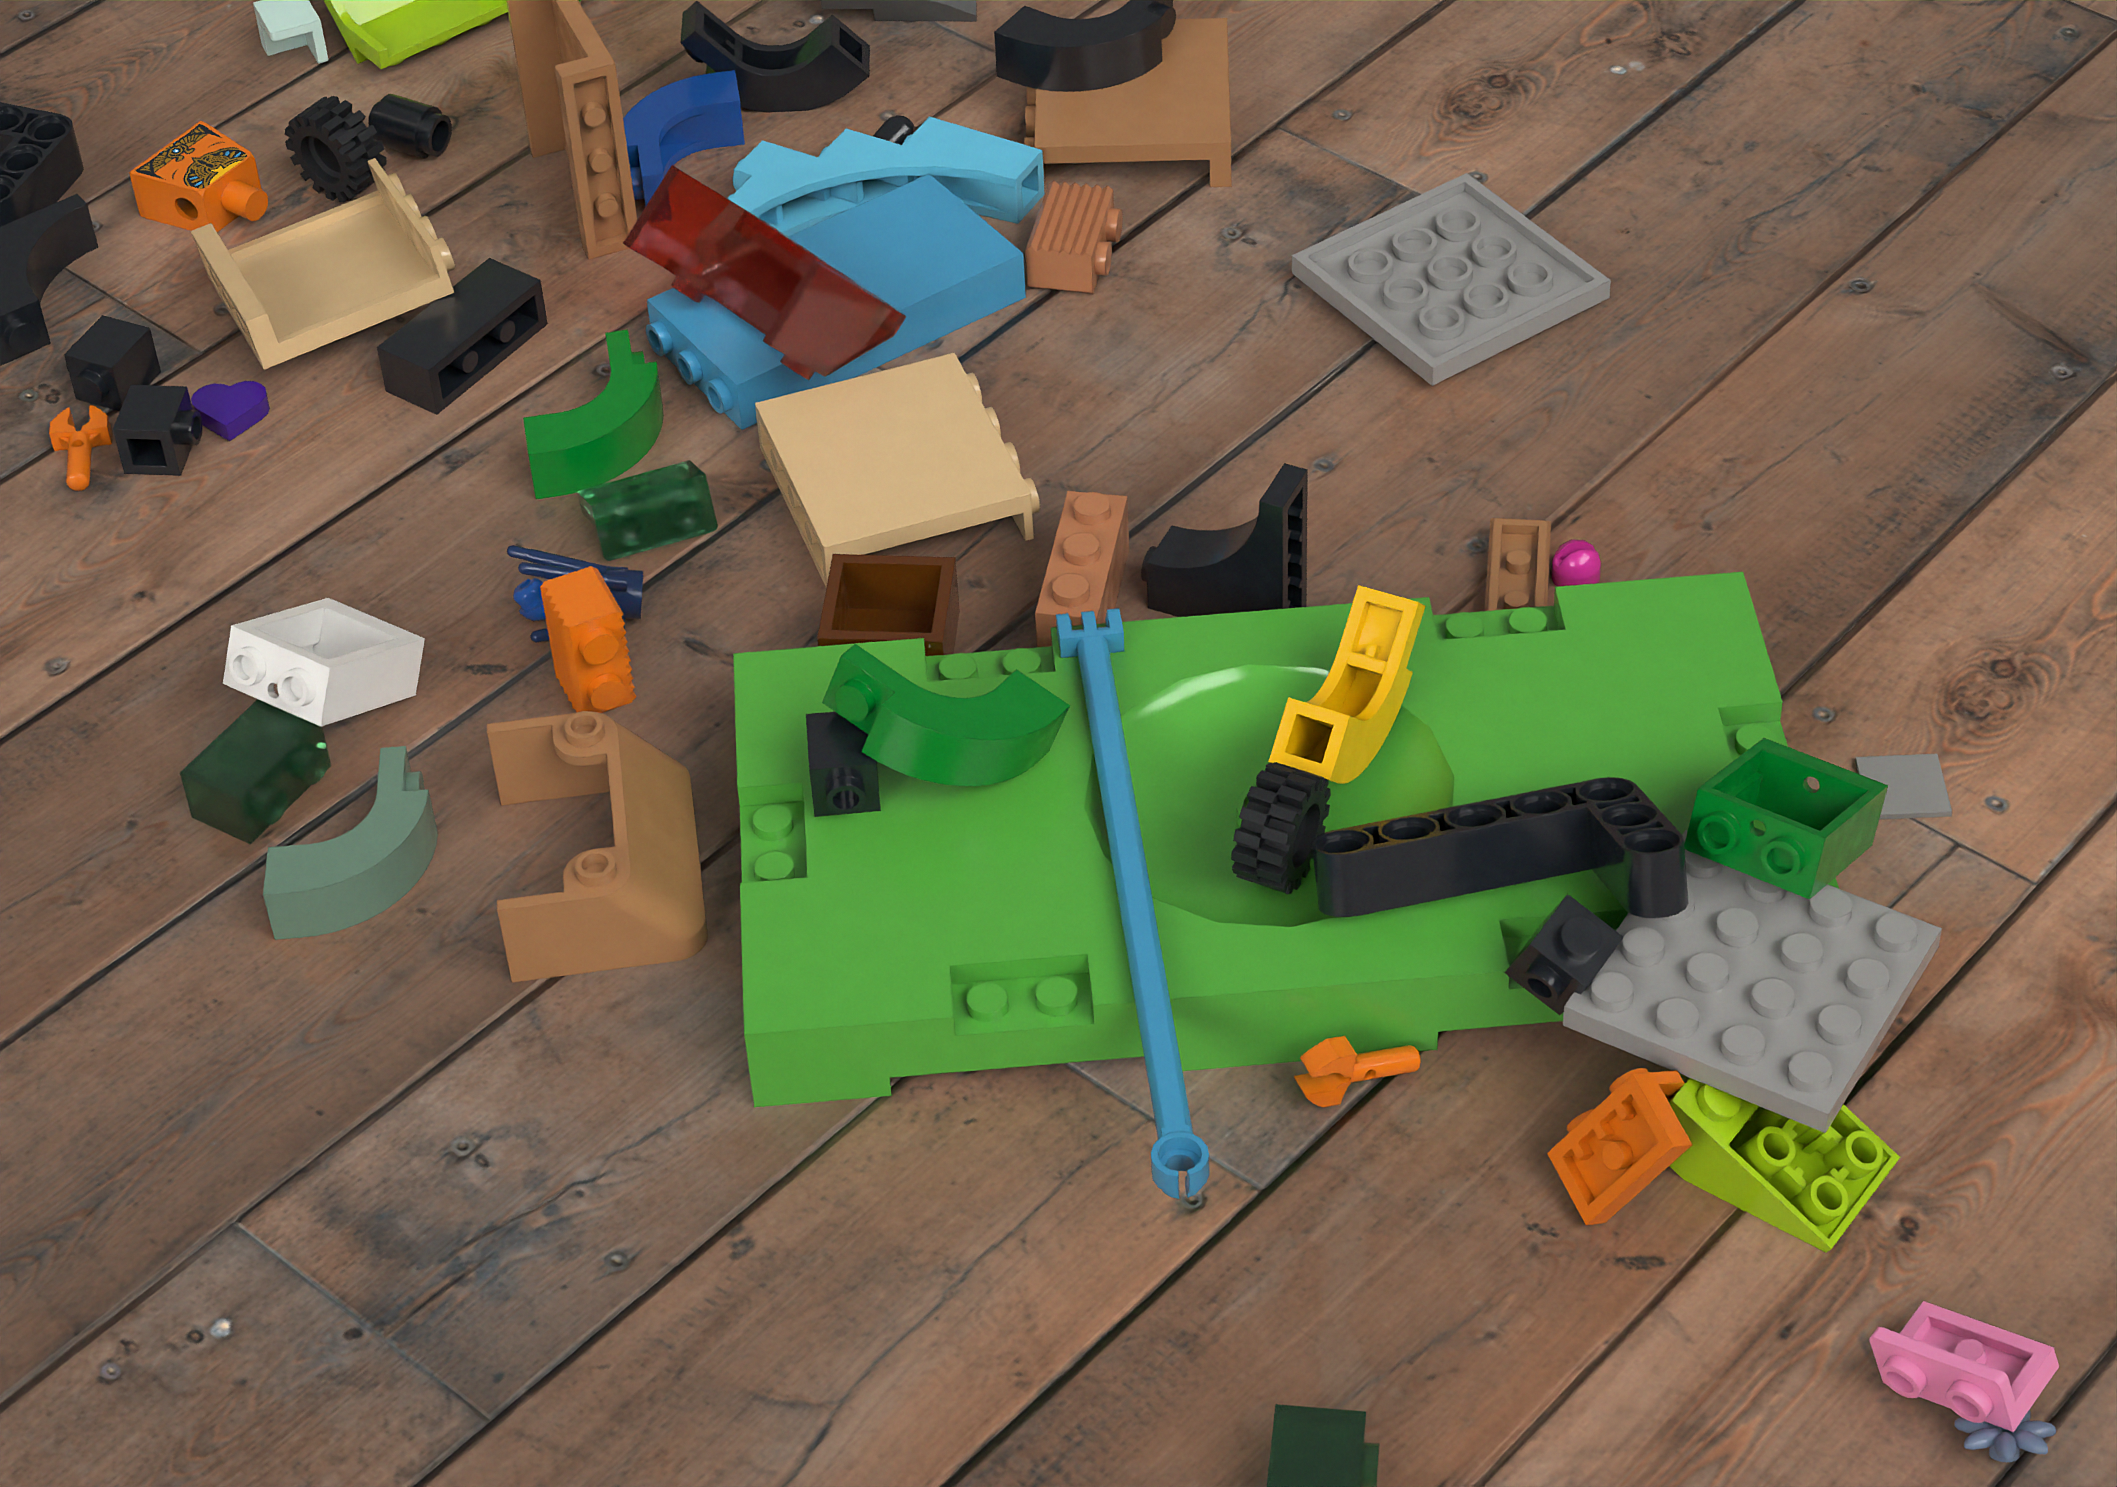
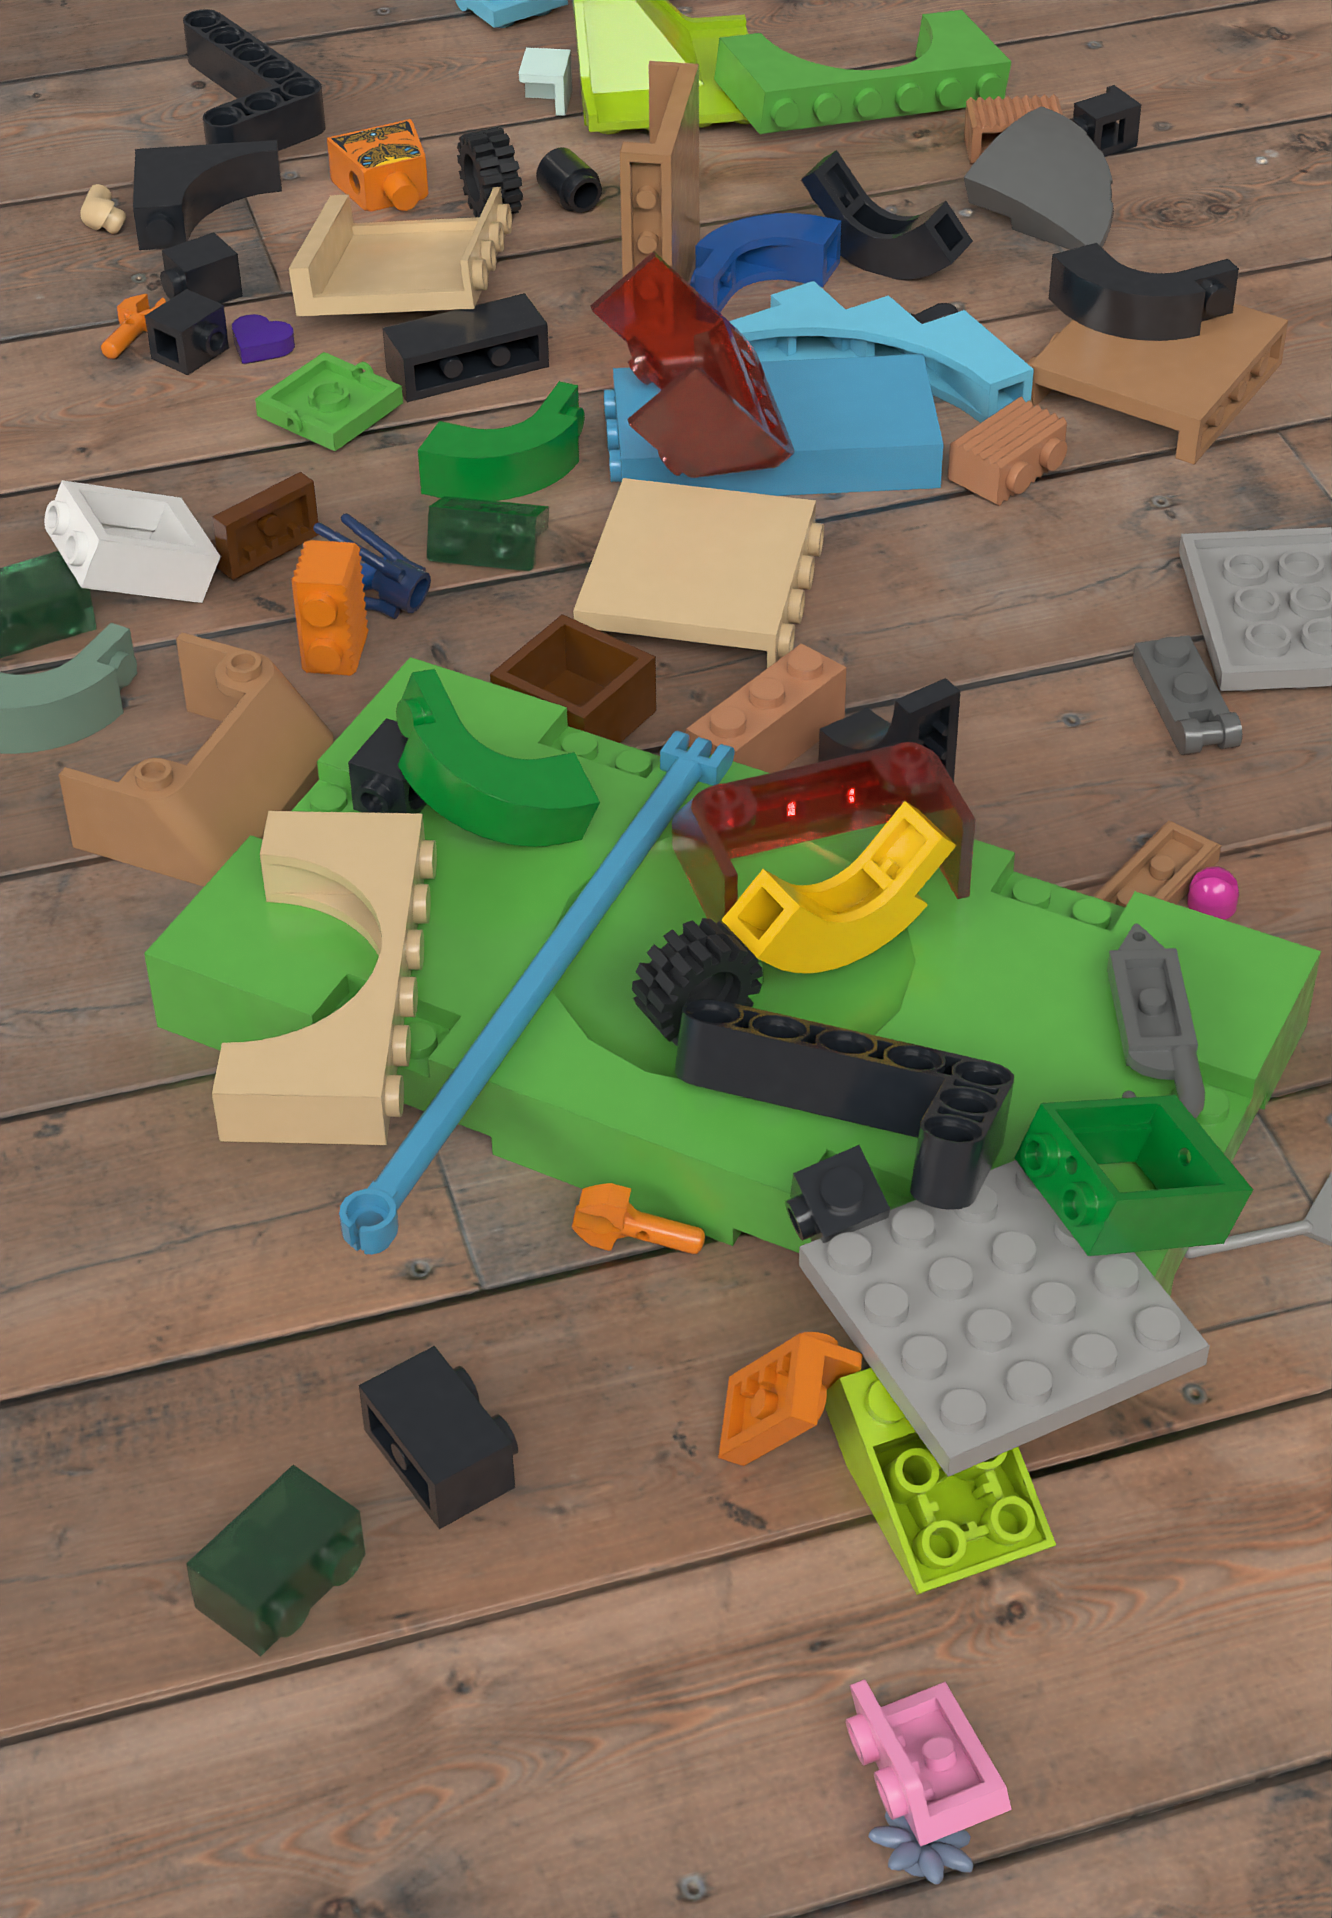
camera: 30 degrees right, 0 degrees up
none -> reddish brown bracket [211,472,319,580]
none -> tan arch [212,811,437,1145]
none -> bright green plate [255,352,403,451]
none -> black brick [359,1346,518,1529]
none -> clear red windscreen [672,742,976,924]
none -> dark grey plate [1107,923,1205,1119]
none -> dark grey plate [1133,635,1243,755]

